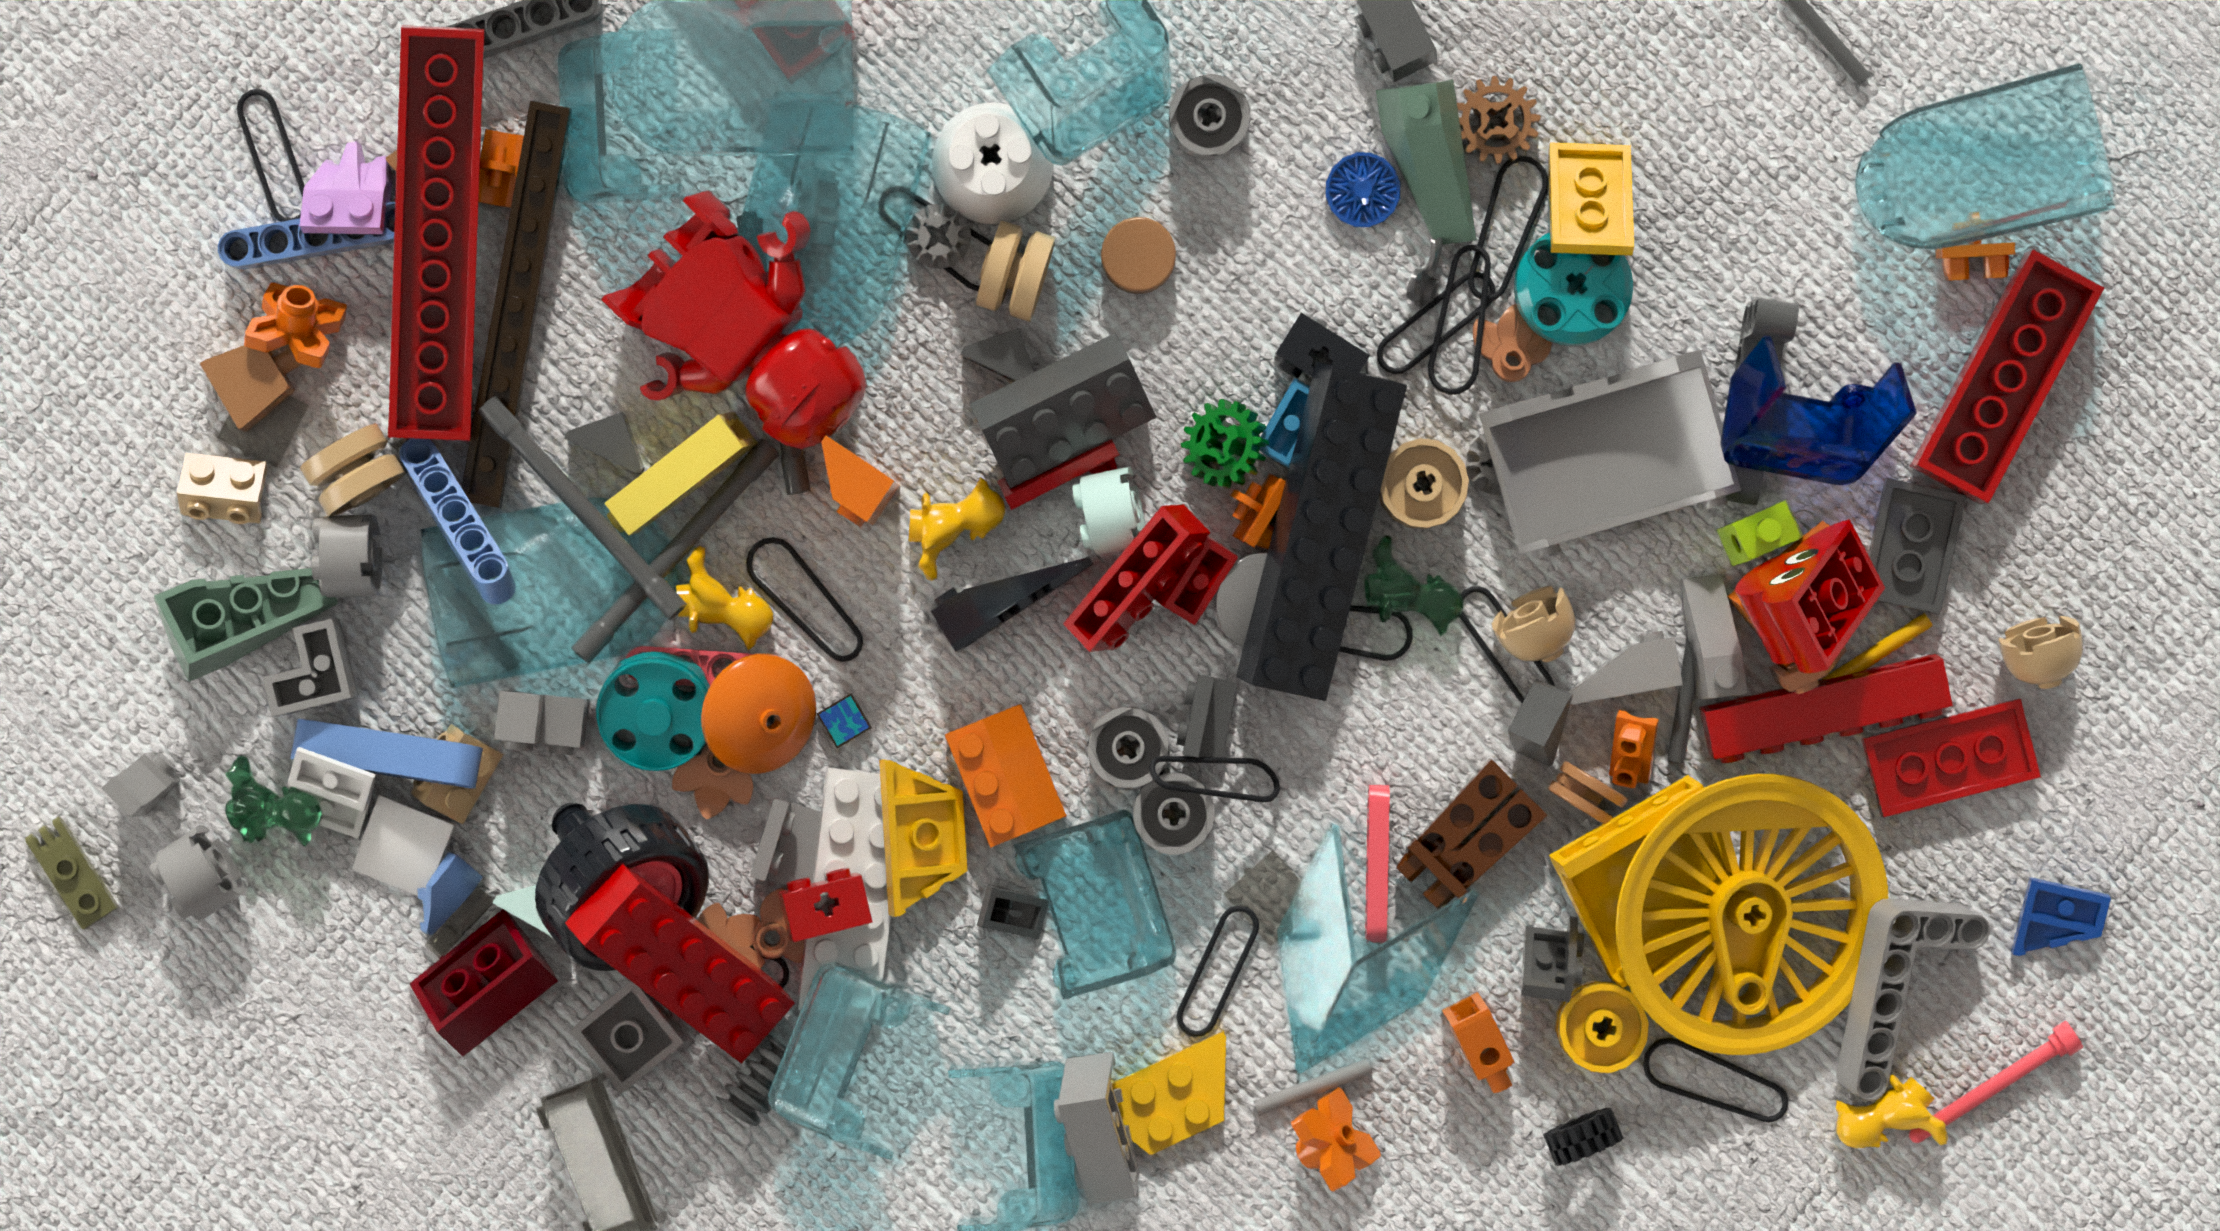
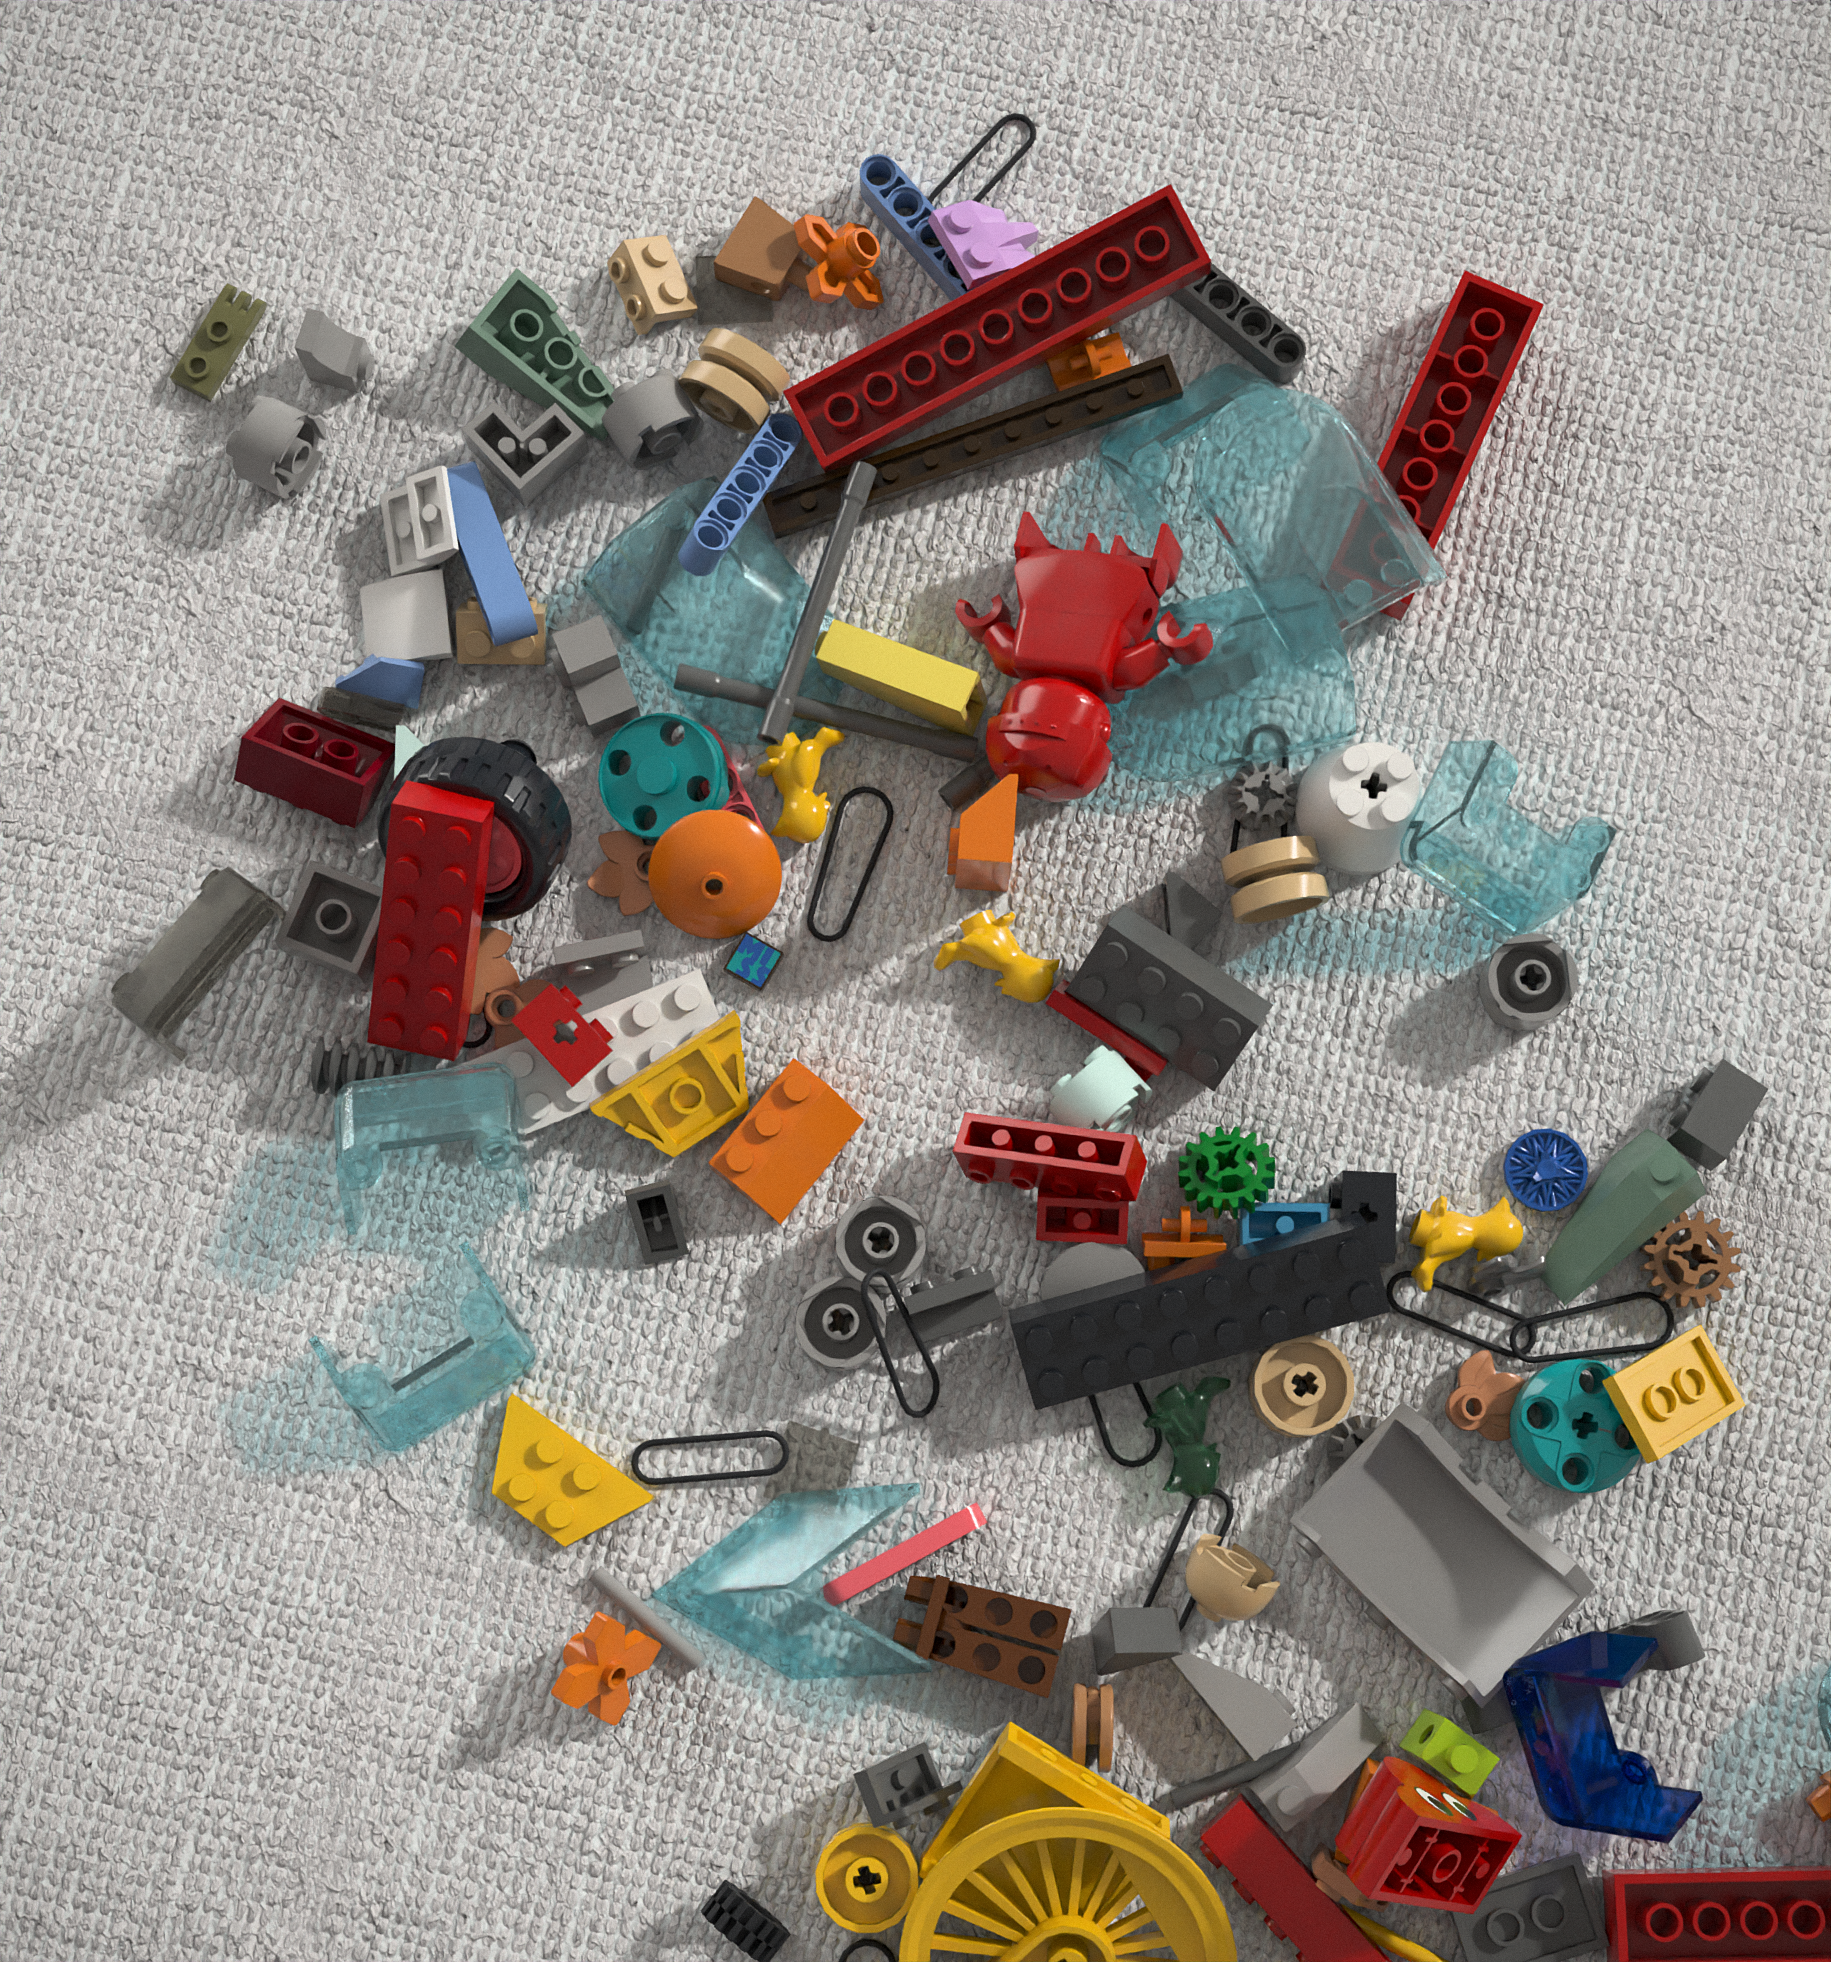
camera: 55 degrees right, 10 degrees down
clear green animal [225,755,323,847] -> none
dark grey slope [564,412,644,475] -> none
black wedge [931,557,1094,652] -> none
clear light blue windscreen [1014,809,1176,1000] -> none
light grey wedge [1054,1051,1139,1204] -> none
medium nougat head [1101,217,1176,294] -> none
black piece [1428,245,1491,395] -> none
orange torso [1442,992,1515,1093] -> none
orange hips [1609,710,1659,789] -> none
none -> yellow animal [1408,1195,1523,1292]

